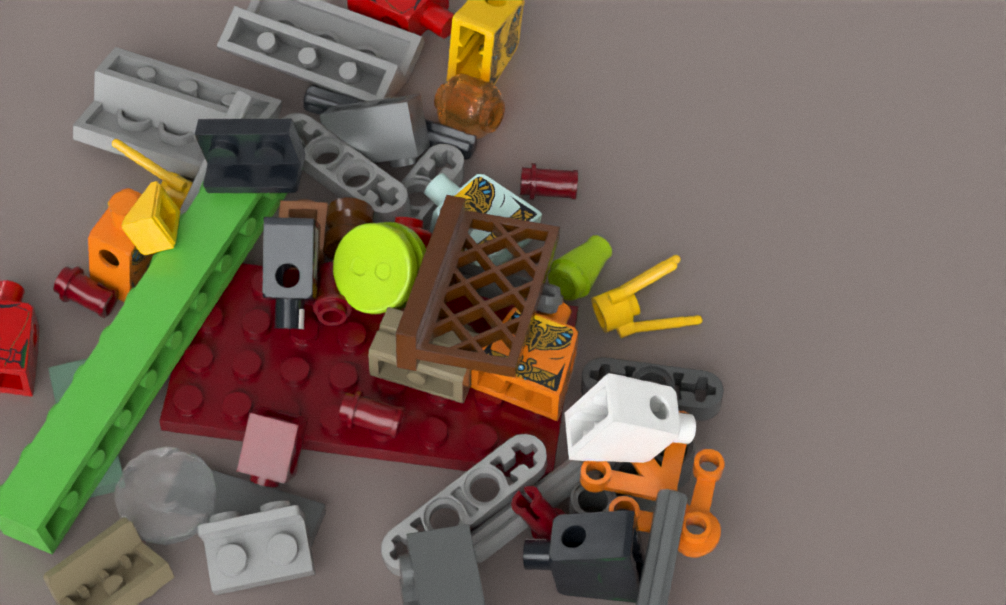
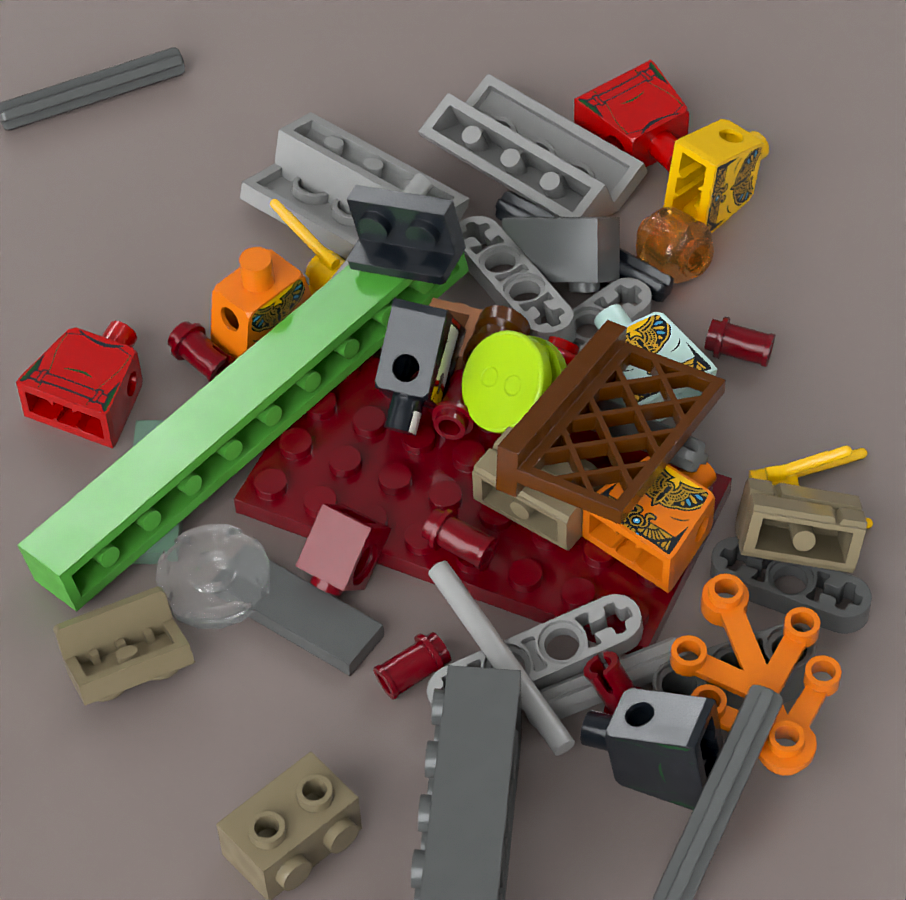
camera: 20 degrees right, 5 degrees down
yellow slope [122,181,181,255] -> none
light grey bracket [197,501,316,595] -> none
lime cone [548,235,612,301] -> none
white torso [565,373,696,463] -> none
none -> dark red pin [373,632,452,700]
none -> light grey bar [428,561,575,756]
none -> dark tan brick [735,477,867,573]

